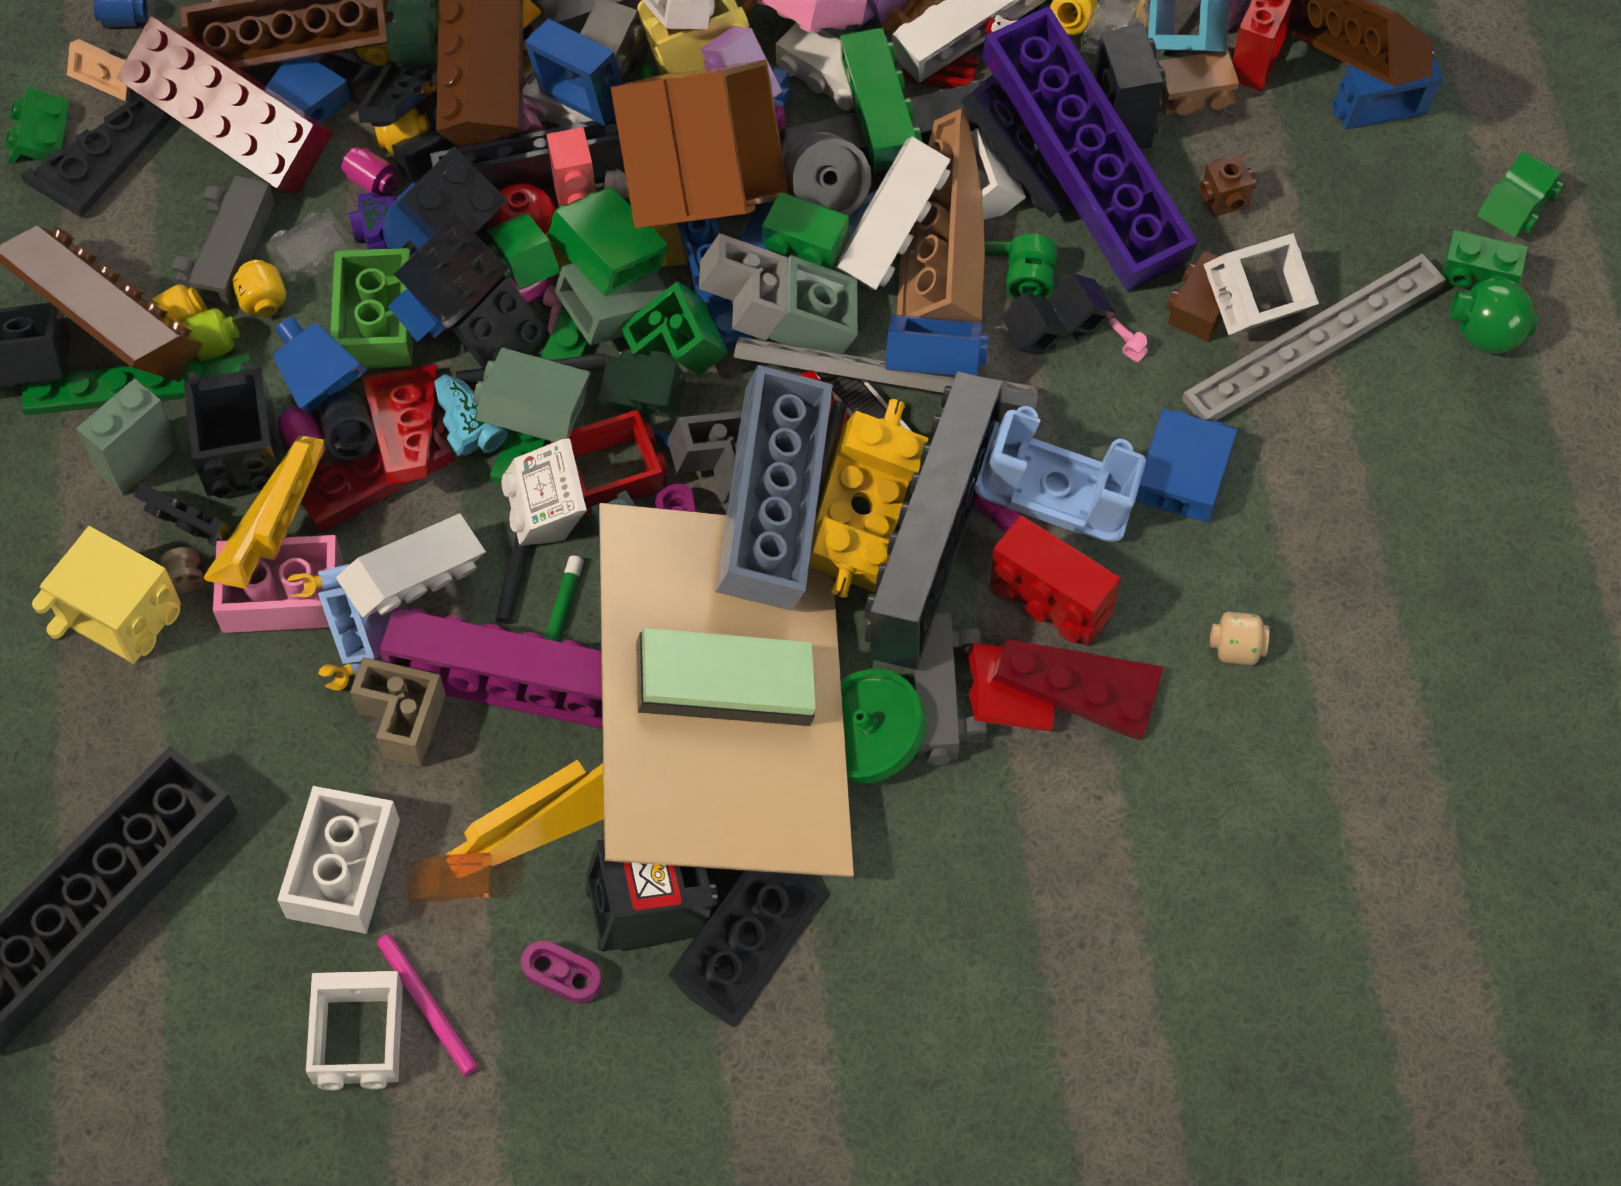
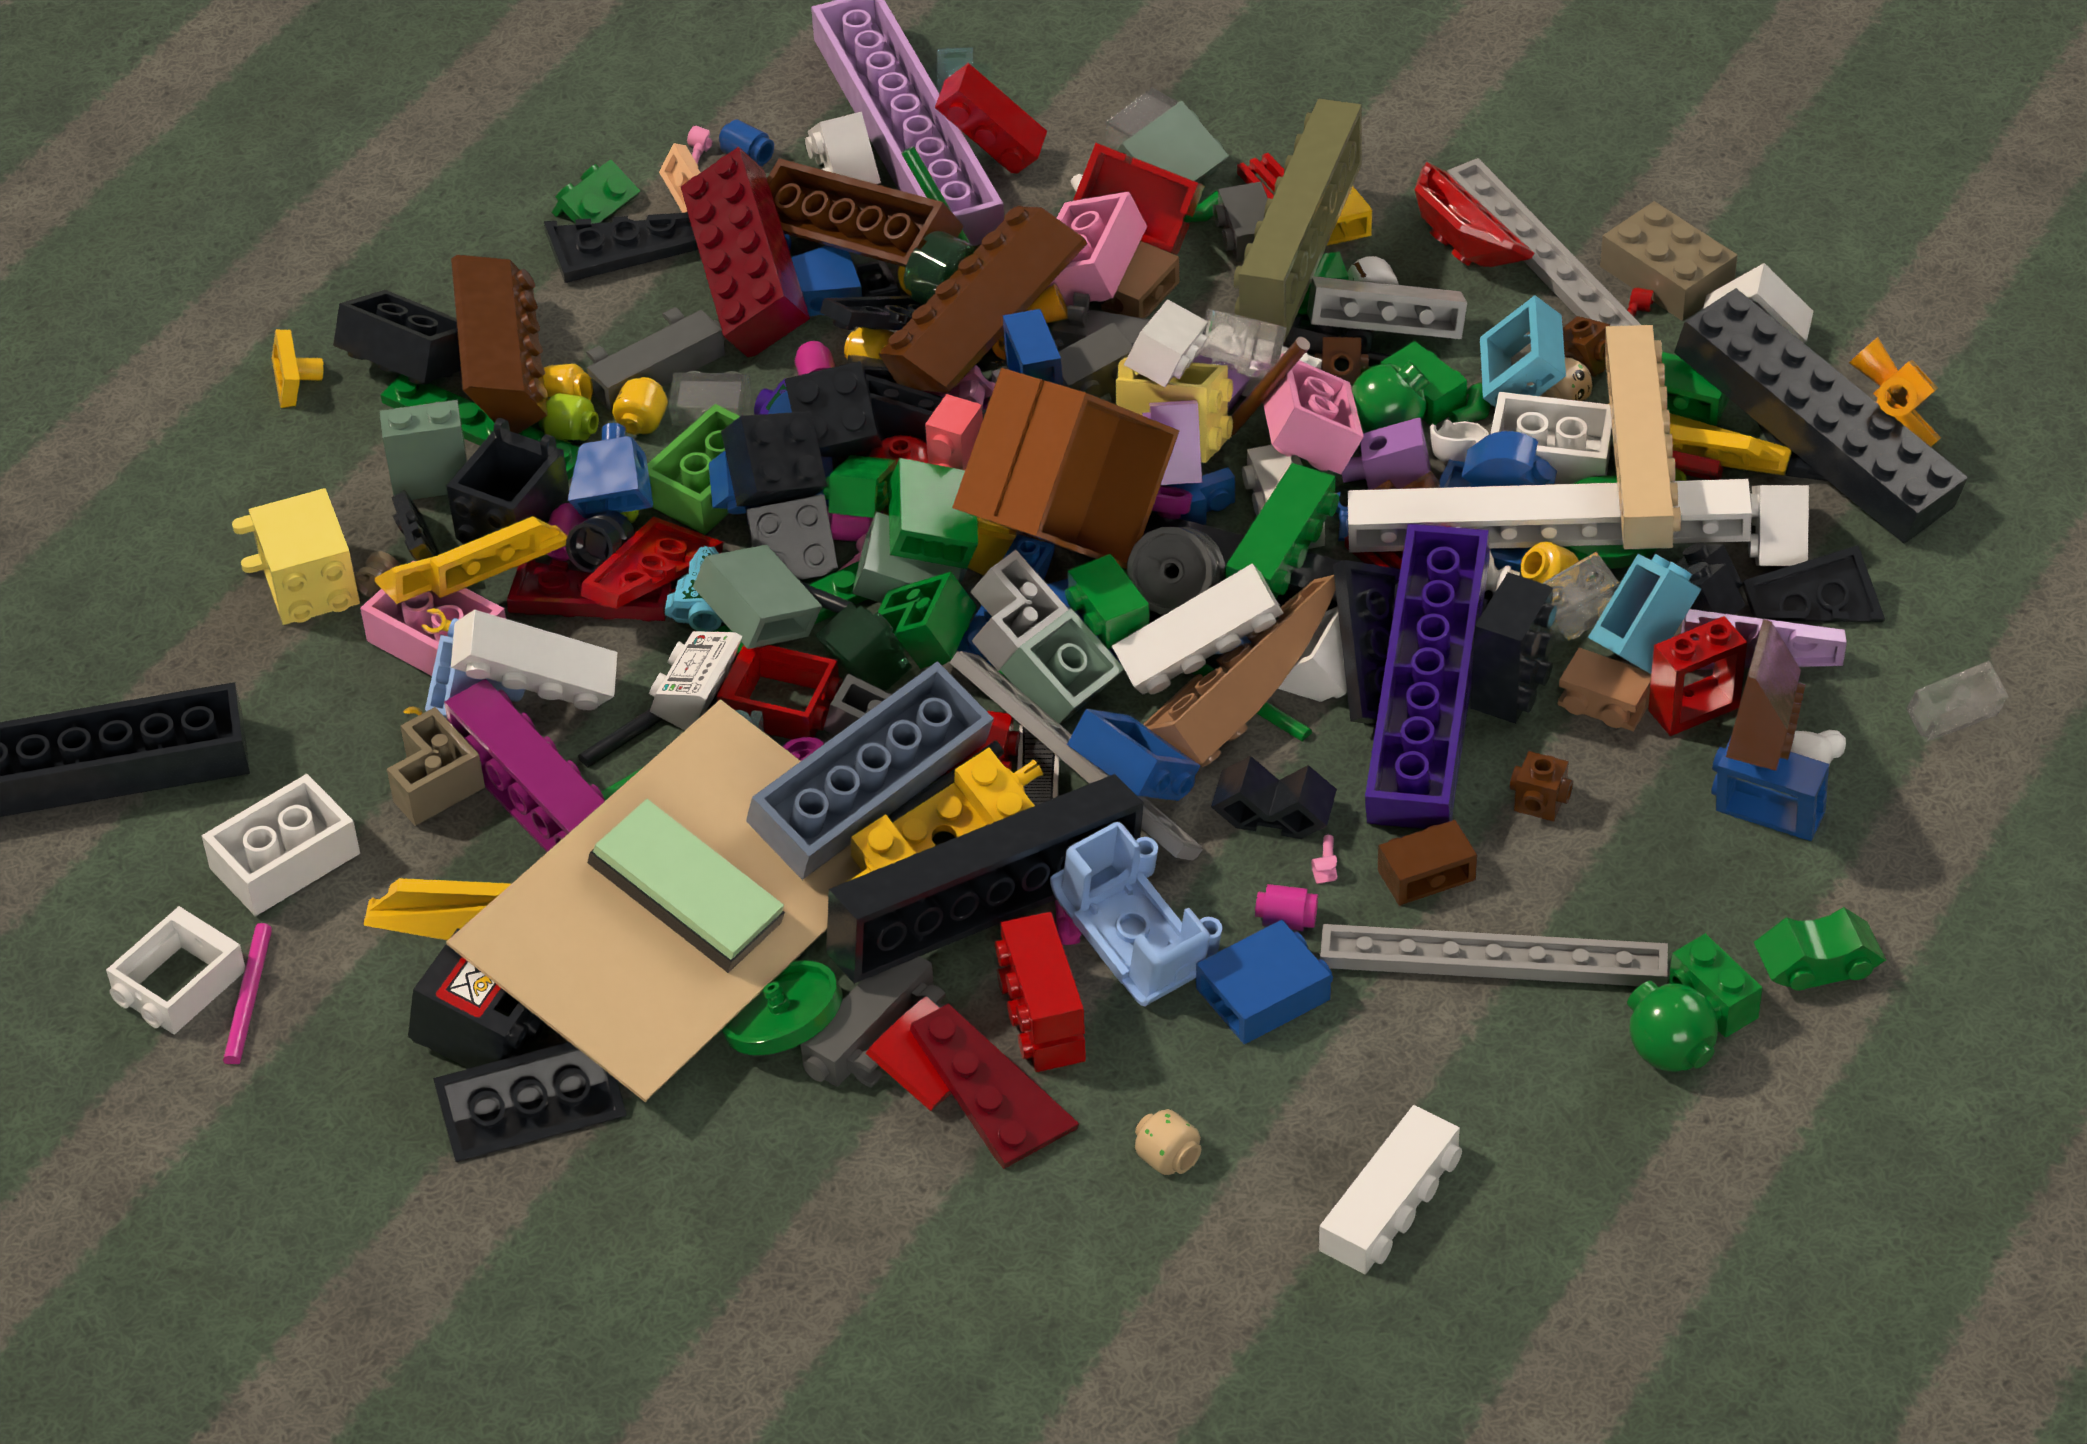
camera: 40 degrees right, 15 degrees down
clear orange slope [408,853,492,902] -> none
magenta plate [521,941,602,1004] -> none
green wheel [1006,234,1058,300] -> none
white window [1203,233,1319,335] -> none
none -> bright pink hand [687,126,712,164]
none -> dark pink brick [1255,884,1318,931]
none -> white brick [1319,1105,1462,1275]

